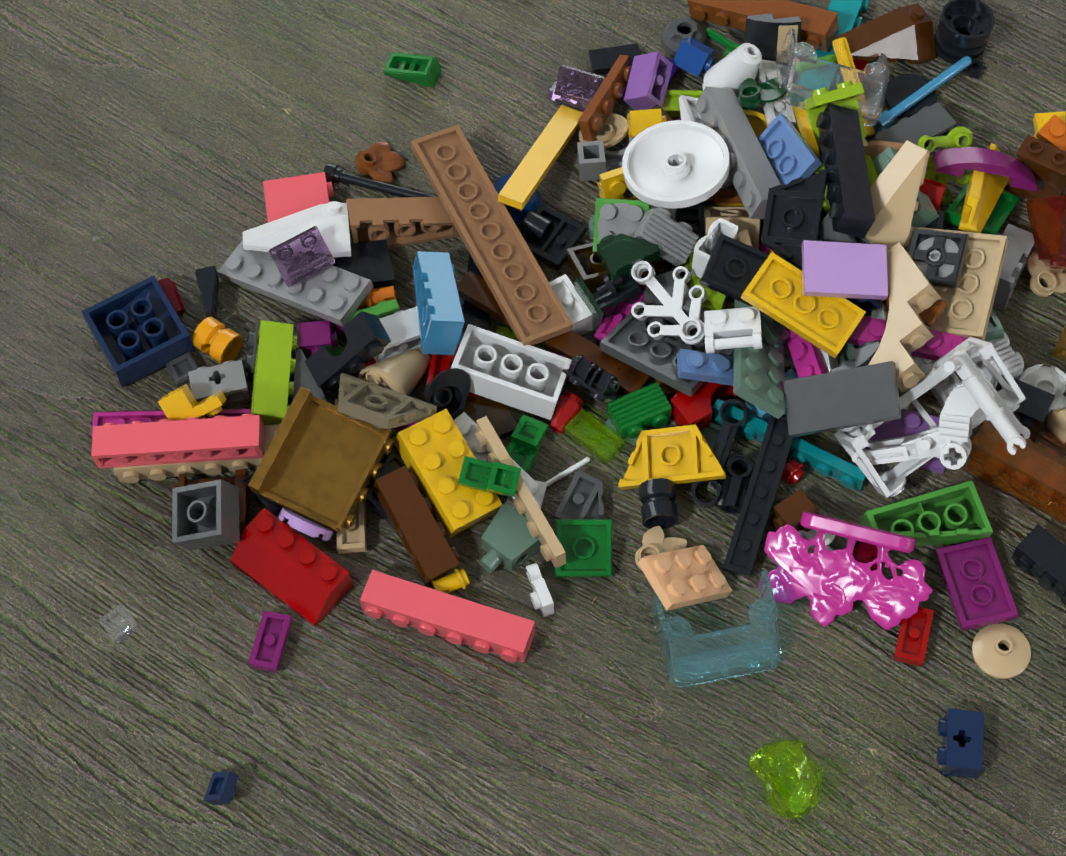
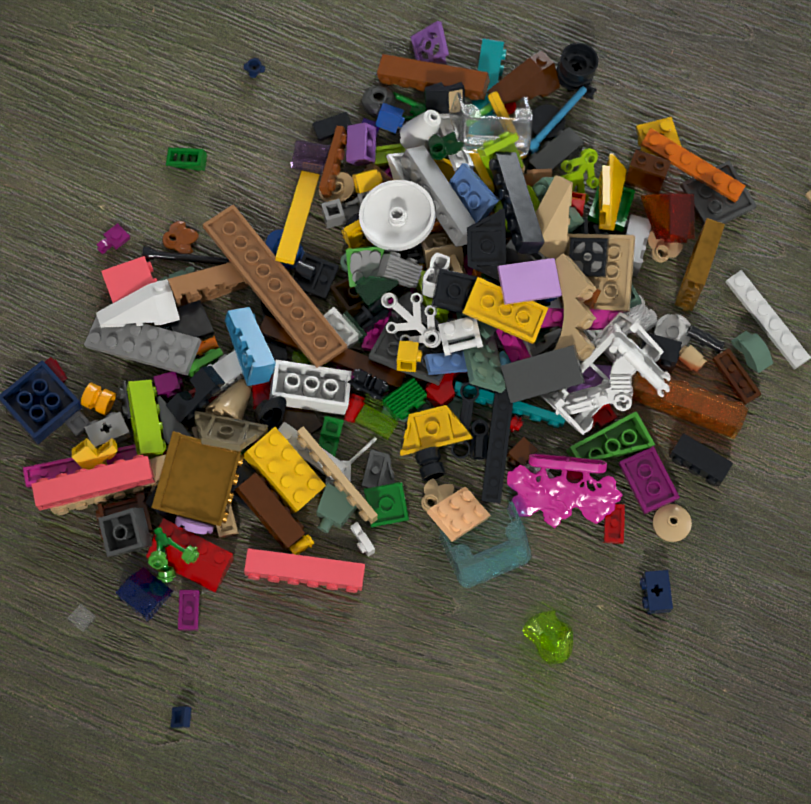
camera: 20 degrees left, 10 degrees up
black slope [195,266,219,319] -> none
clear purple bracket [269,226,336,287] -> none
green slope [457,456,521,497] -> none
magenta slope [933,147,1038,191] -> none
none -> magenta plate [96,223,130,254]
none -> clear blue slope [116,567,173,622]
none -> bright green plant [148,527,199,583]
none -> yellow brick [397,341,422,372]
none -> red plate [588,404,617,432]

